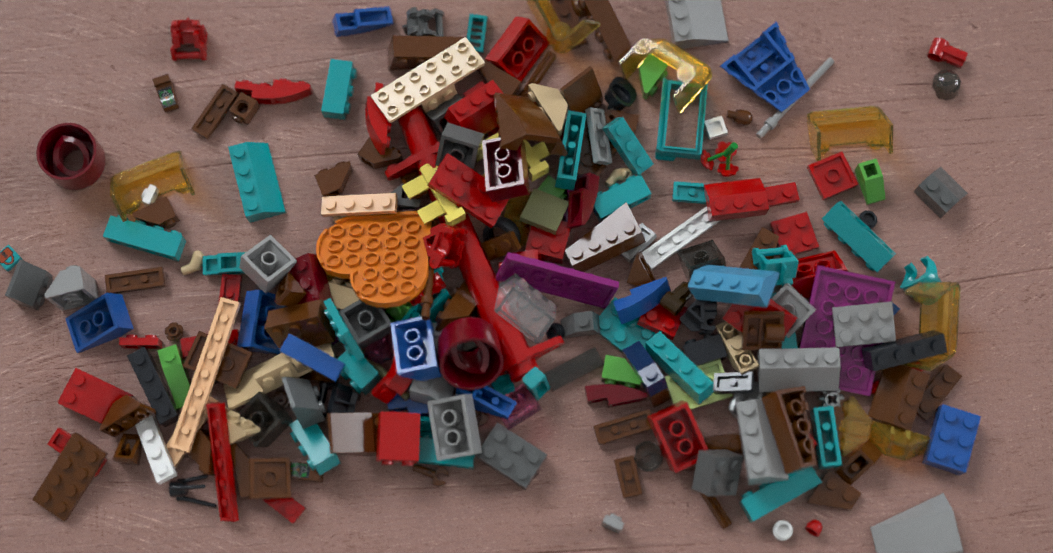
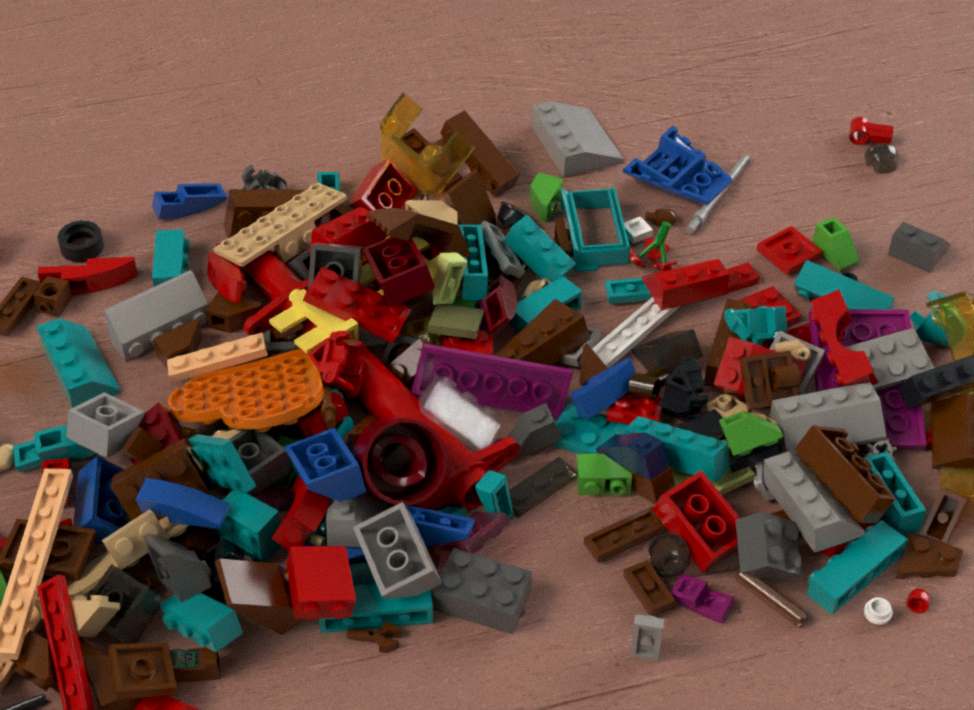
camera: 15 degrees left, 30 degrees down
dark red slope [584,384,647,408] -> none
clear yellow windscreen [618,38,713,113] -> none
dark azure slope [688,265,779,308] -> none
clear yellow windscreen [807,106,893,161] -> none
clear yellow slope [839,396,871,458] -> none
none -> black tyre [57,220,104,262]
none -> light grey slope [104,270,208,361]
none -> yellowish green slope [432,253,468,305]
none -> reddish brown plate [554,220,573,258]
none -> magenta slope [670,574,735,624]
none -> bright green slope [719,411,783,456]
none -> tan arm [774,339,811,361]
none -> red arch [810,289,879,387]

